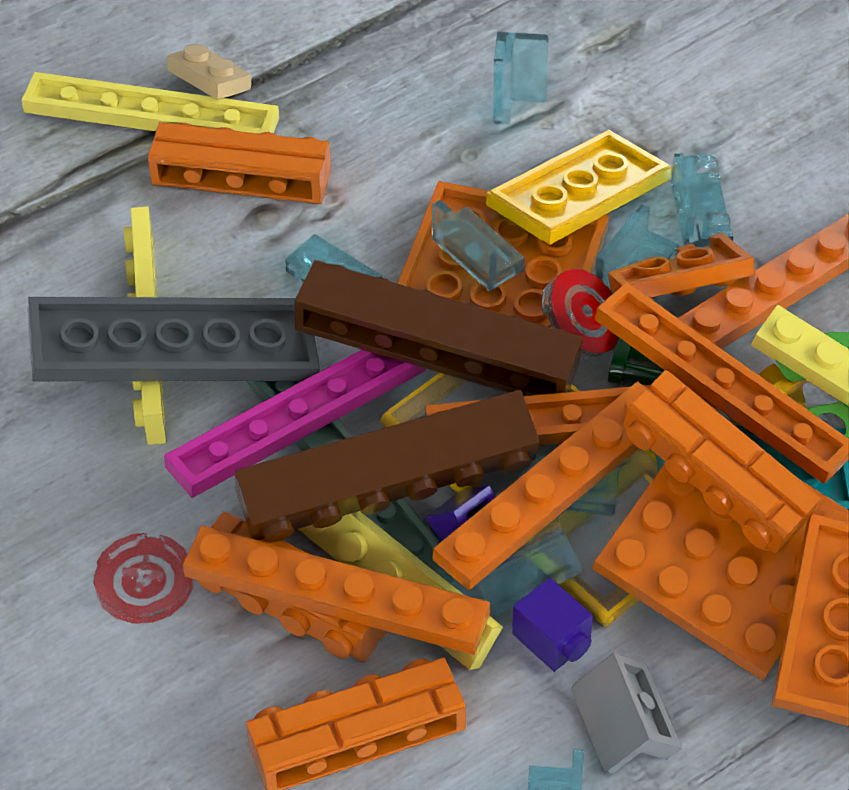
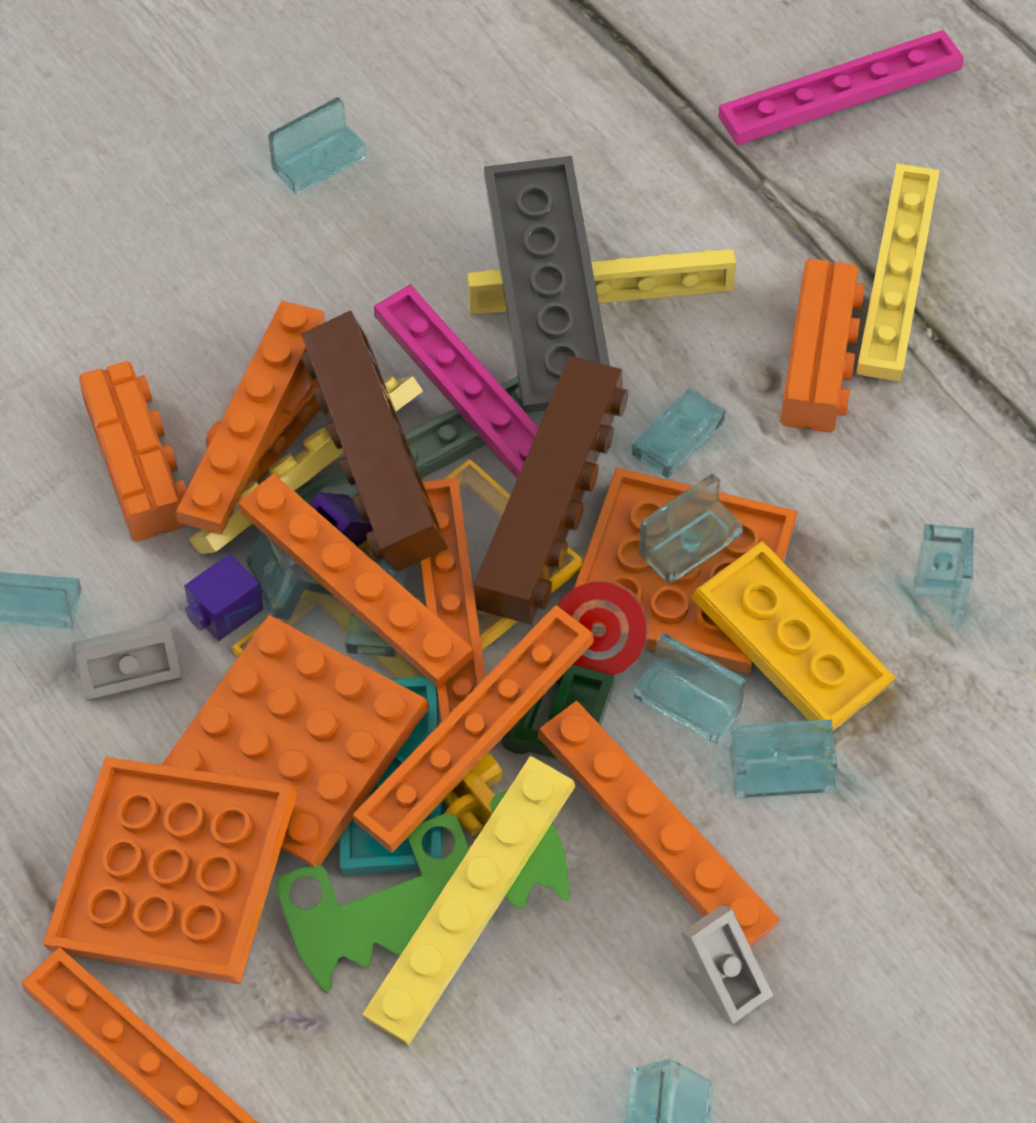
camera: 90 degrees right, 5 degrees up
clear tile [93,533,193,624] -> none
tan plate [167,44,251,100] -> none
orange wing [608,232,755,300] -> none
orange brick [622,370,822,554] -> none

